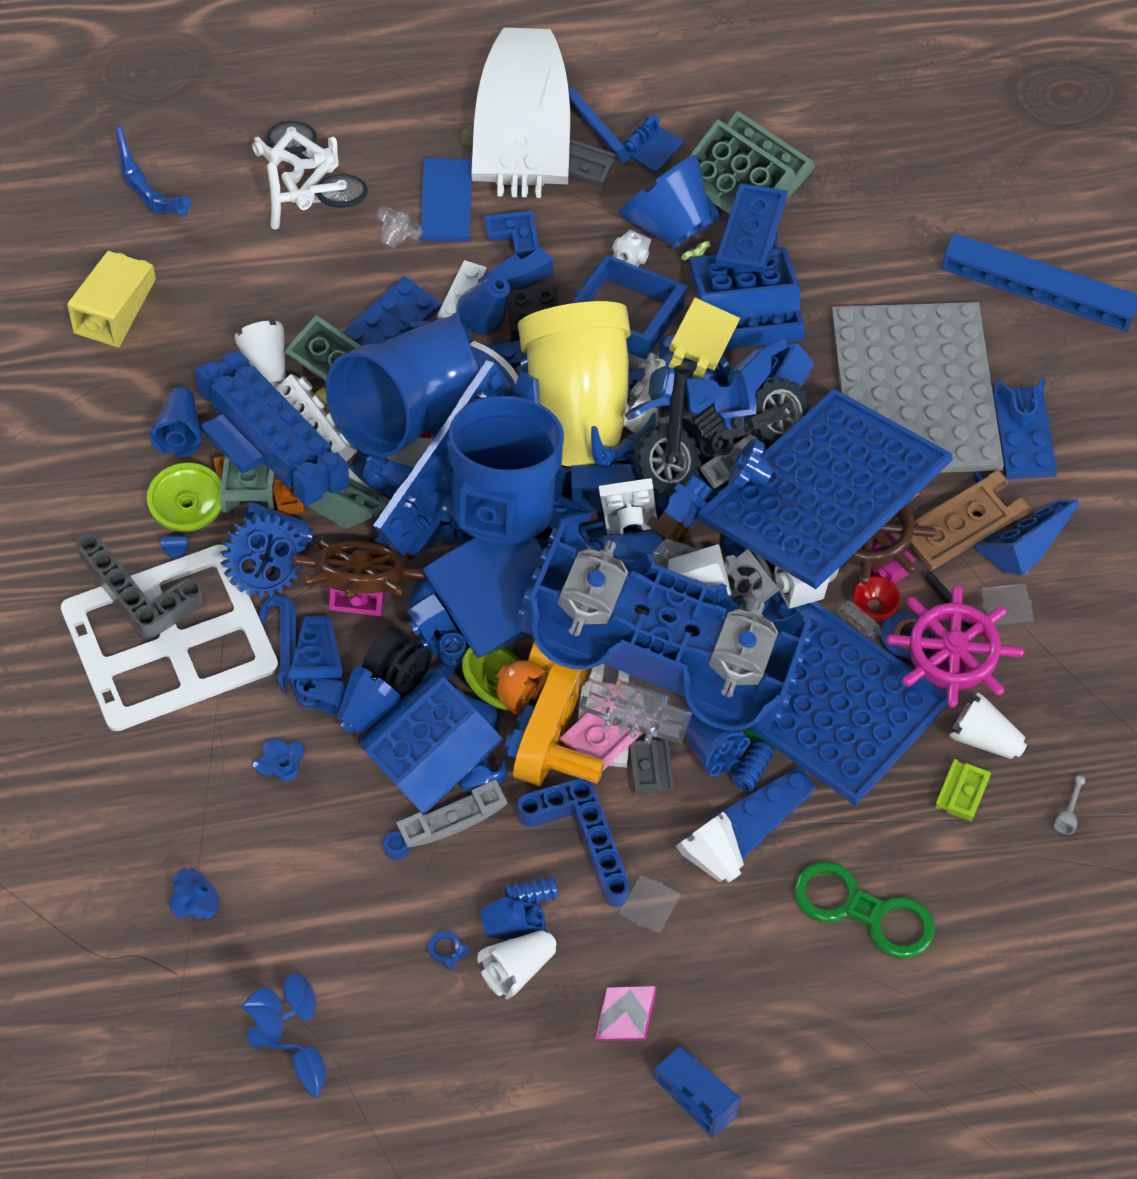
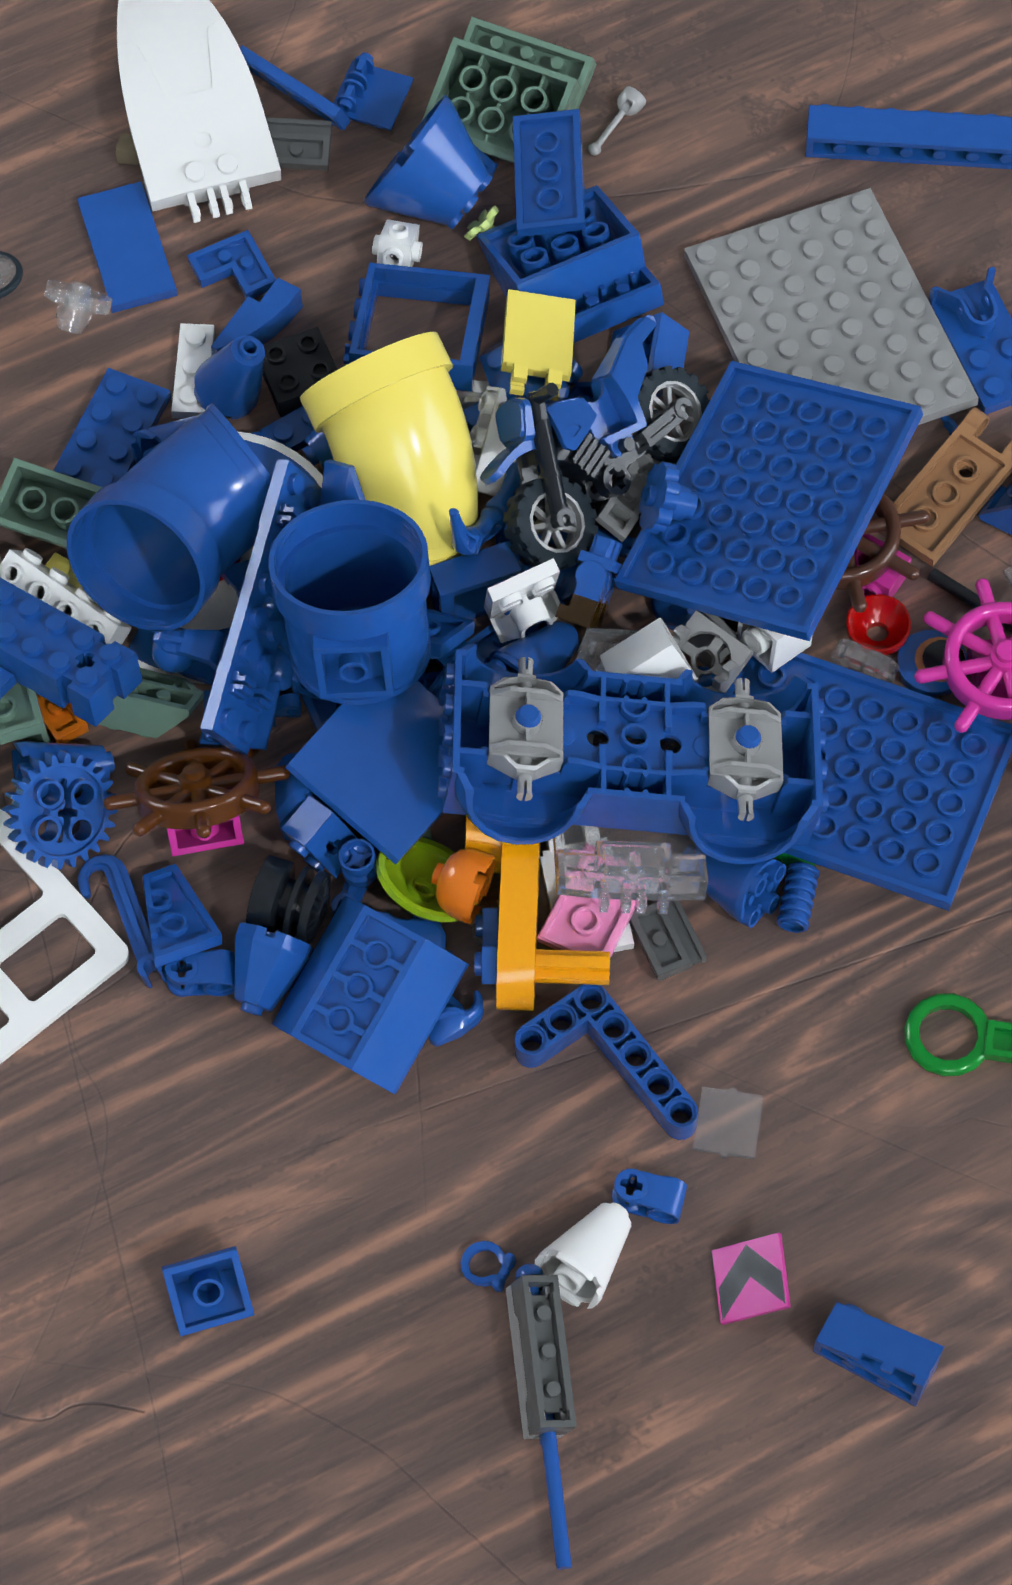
camera: 15 degrees left, 5 degrees up
blue plant [169,868,220,919] -> none
blue plant [241,974,326,1098] -> none
blue plate [252,738,305,781] -> none
blue tile [383,831,410,860] -> none
light grey slope [396,780,507,848] -> none
blue slope [480,897,547,940] -> none
blue piece [505,876,558,904] -> none
white cone [676,812,744,883] -> none
blue wing [710,766,816,861] -> none
none -> blue slope [161,1246,254,1336]
none -> dark grey piece [506,1263,577,1570]
none -> light grey hinge [588,86,646,156]
none -> blue piece [612,1169,688,1224]

